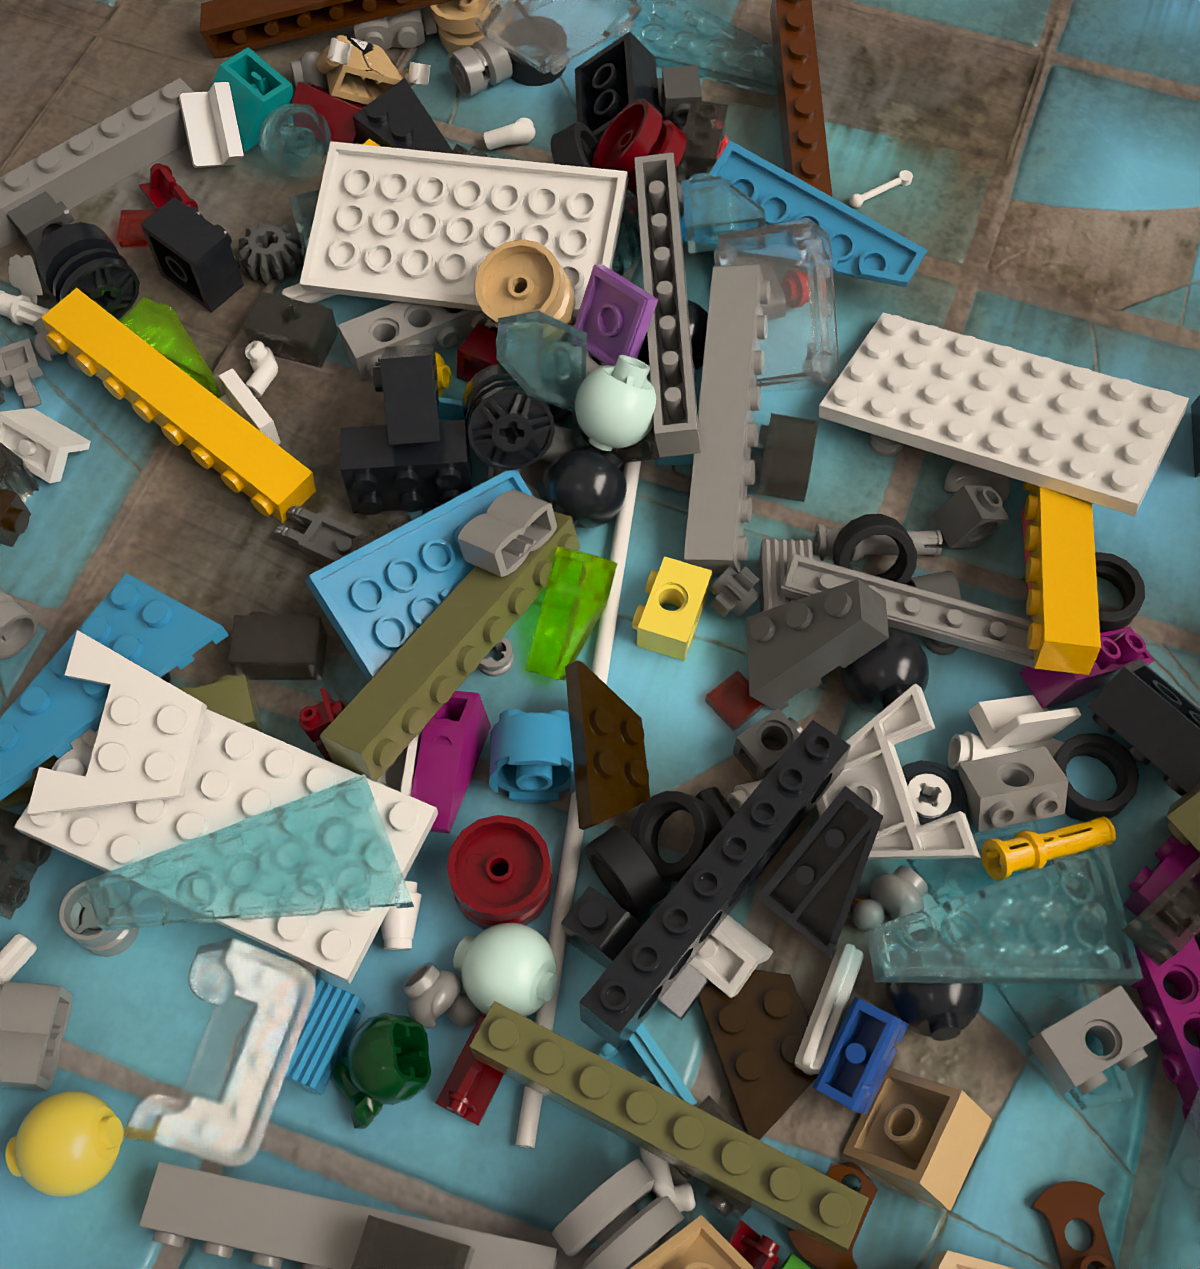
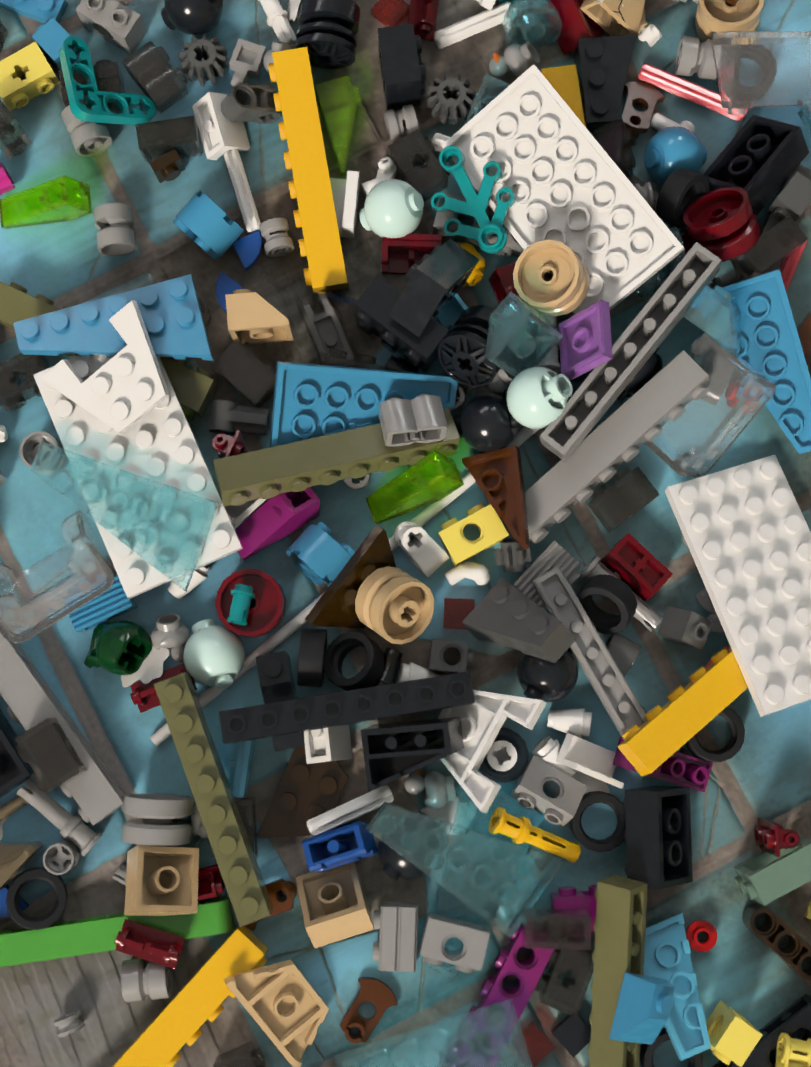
camera: 40 degrees right, 20 degrees up
none -> white sticker [121,635,170,687]
none -> dark azure brick [173,190,244,261]
none -> dark grey piece [208,400,270,435]
none -> blue tile [215,271,244,314]
none -> dark grey piece [221,83,280,124]
none -> white axle [224,149,261,234]
none -> tan slope [225,289,294,345]
none -> teal pin [227,584,255,625]
none -> blue tile [233,230,262,271]
none -> light grey wheel [259,218,294,257]
none -> dark blue sticker [315,291,357,305]
none -> tan wheel [355,566,434,645]
none -> light aqua brick [359,179,424,238]
none -> light grey brick [373,901,418,972]
none -> dark red hinge [382,234,442,274]
none -> light grey wheel [383,104,419,140]
none -> white piece [394,521,449,578]
none -> teal plant [431,146,516,254]
none -> white axle [434,2,515,49]
none -> white arm [444,561,490,586]
none -> reddish brown wing [462,445,530,549]
none -> light grey animal [489,42,540,79]
none -> white cone [547,708,593,738]
none -> dark red hinge [600,533,673,601]
none -> reddish brown piece [619,81,665,140]
none -> coral axle [638,63,748,122]
none -> dark azure brick [644,126,707,185]

